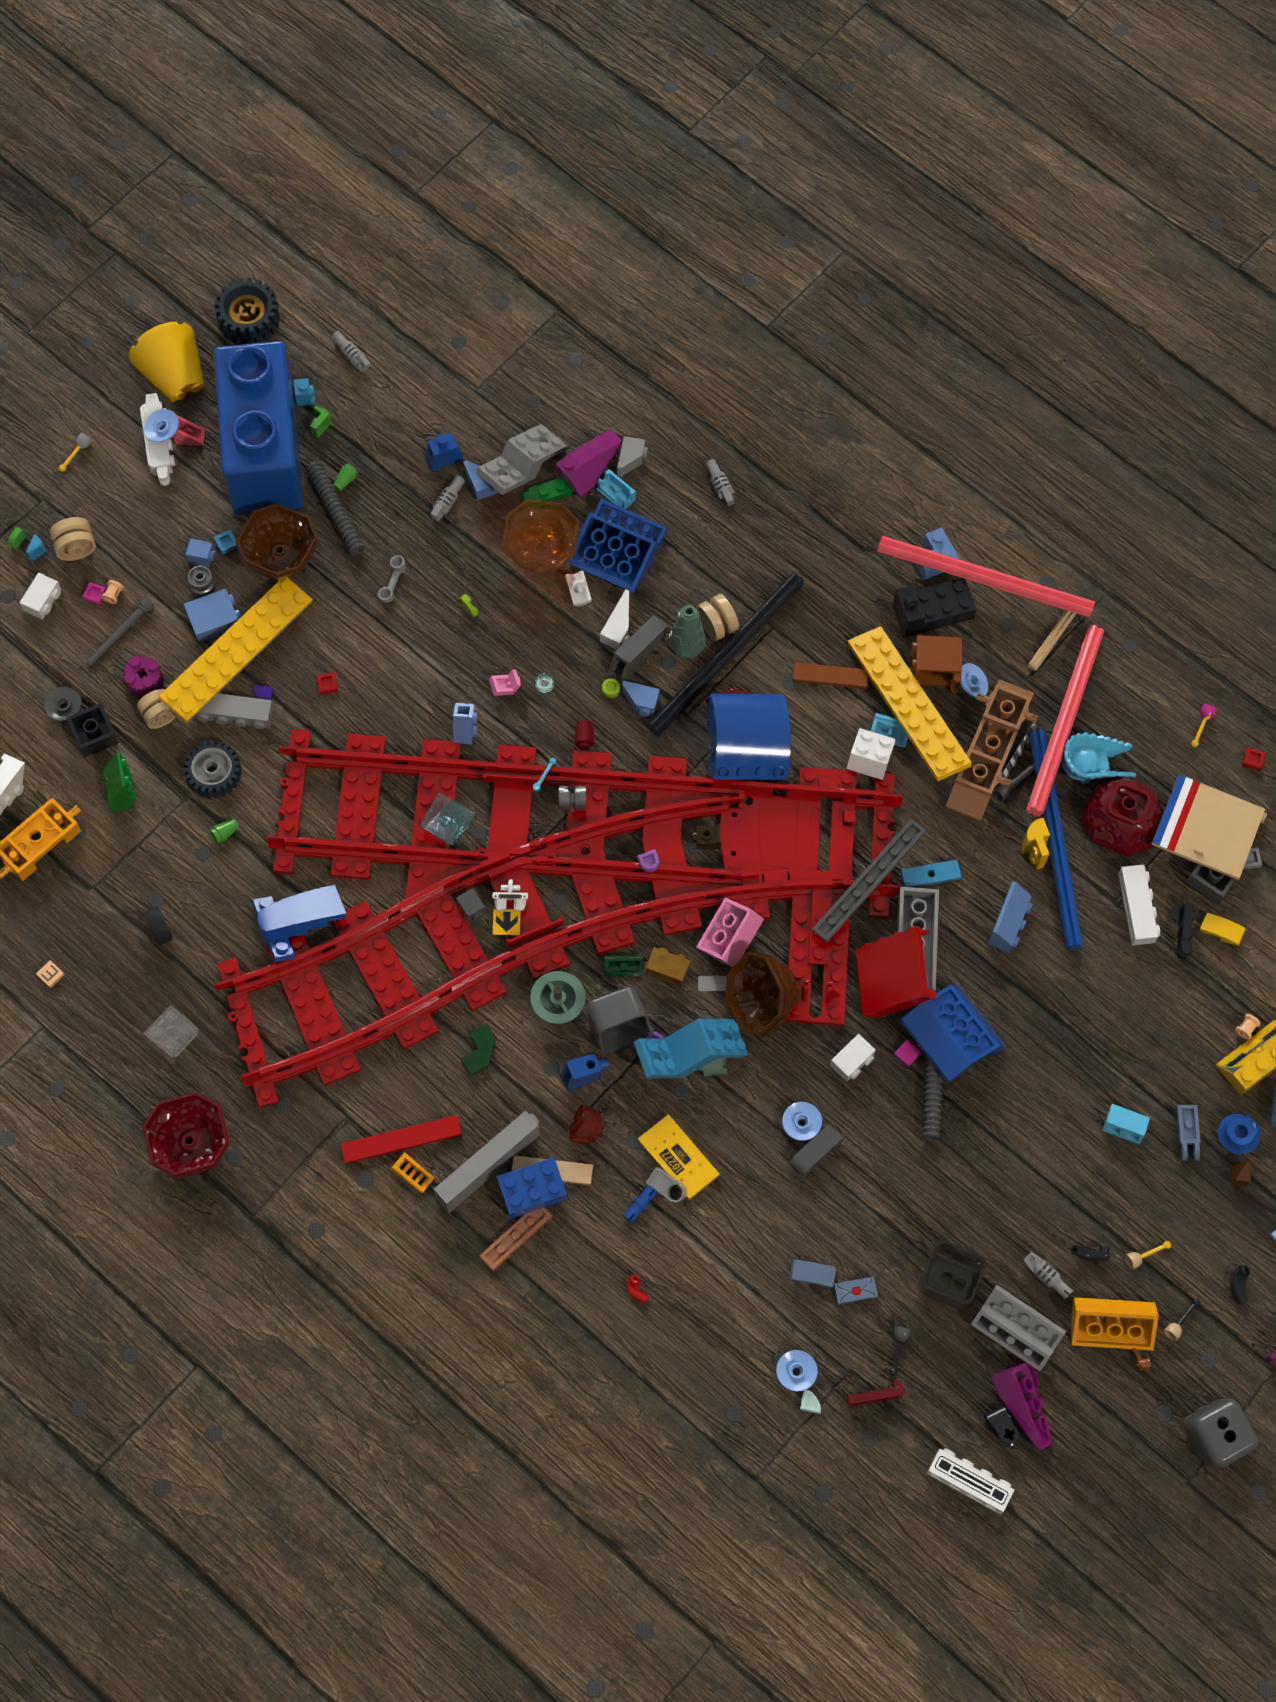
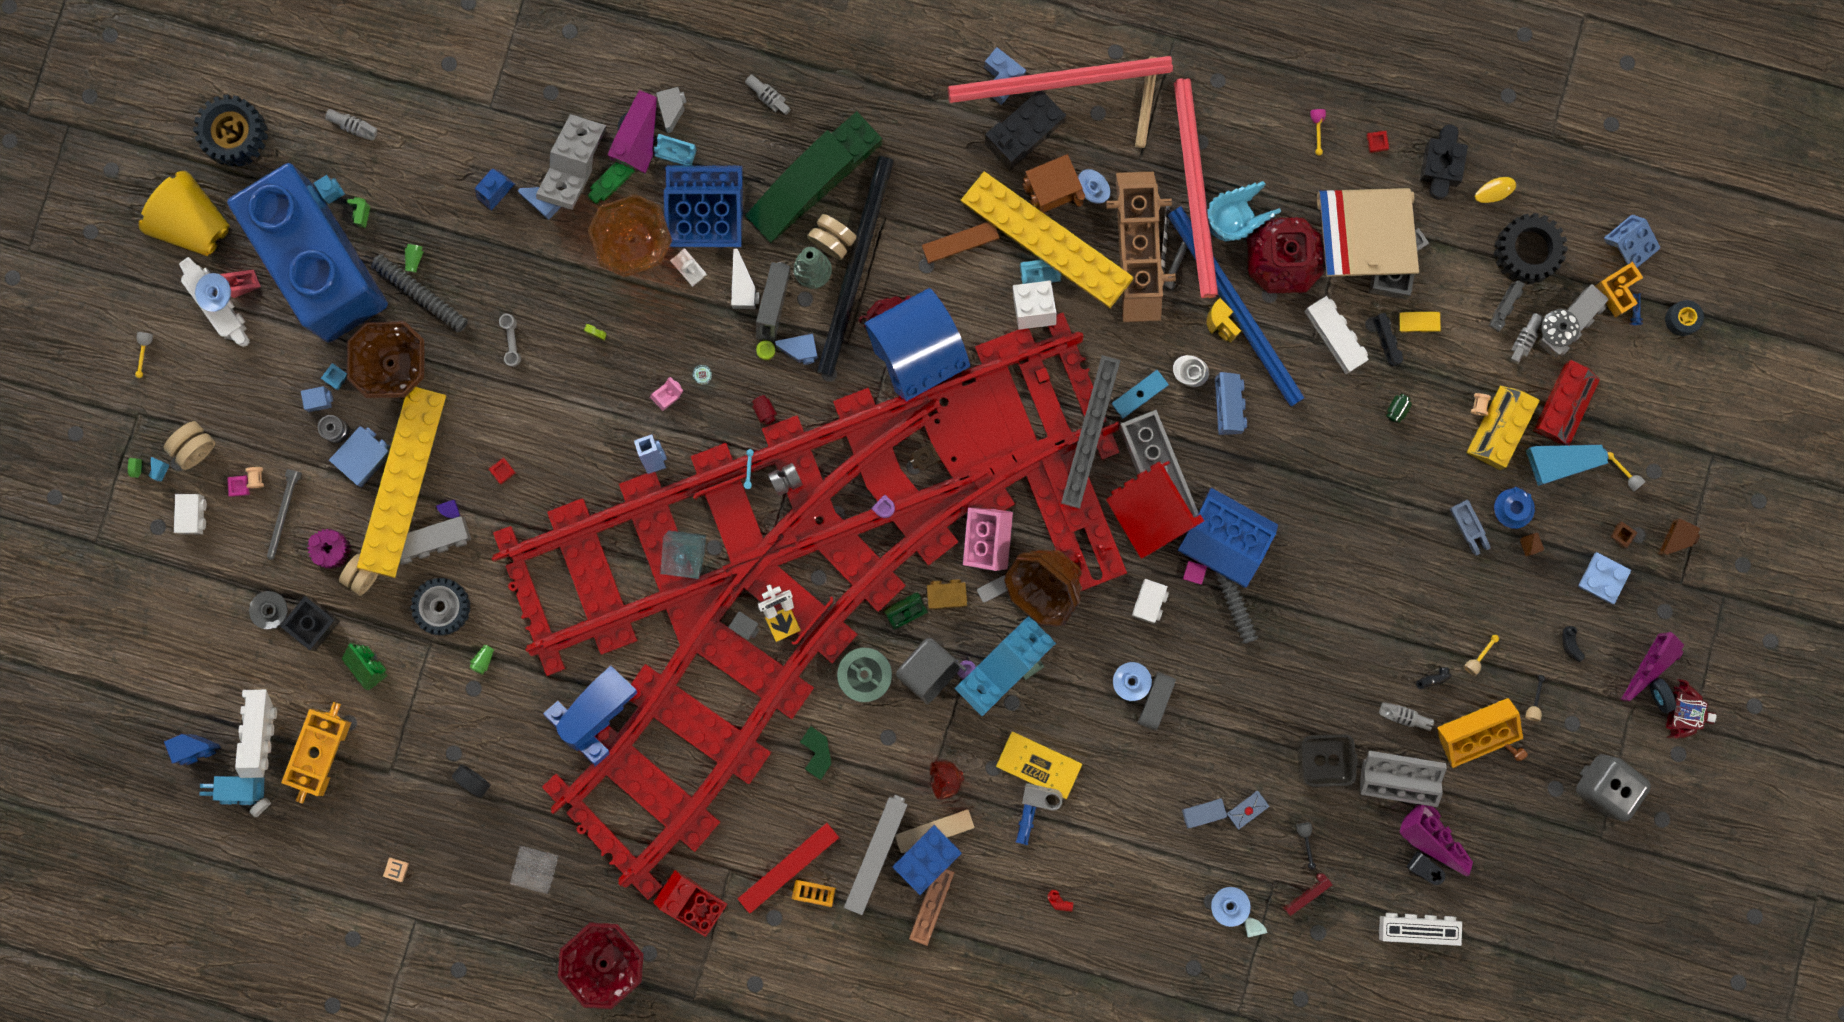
camera: 25 degrees left, 15 degrees up
light grey hinge [431,475,465,522] -> none
blue torso [561,1054,609,1092] -> none
medium azure hinge [1102,1104,1150,1144] -> none
none -> red slope [653,870,727,937]
none -> dark green slope [745,111,883,243]
none -> white hat [1173,355,1209,387]
none -> dark green brick [1386,394,1412,423]

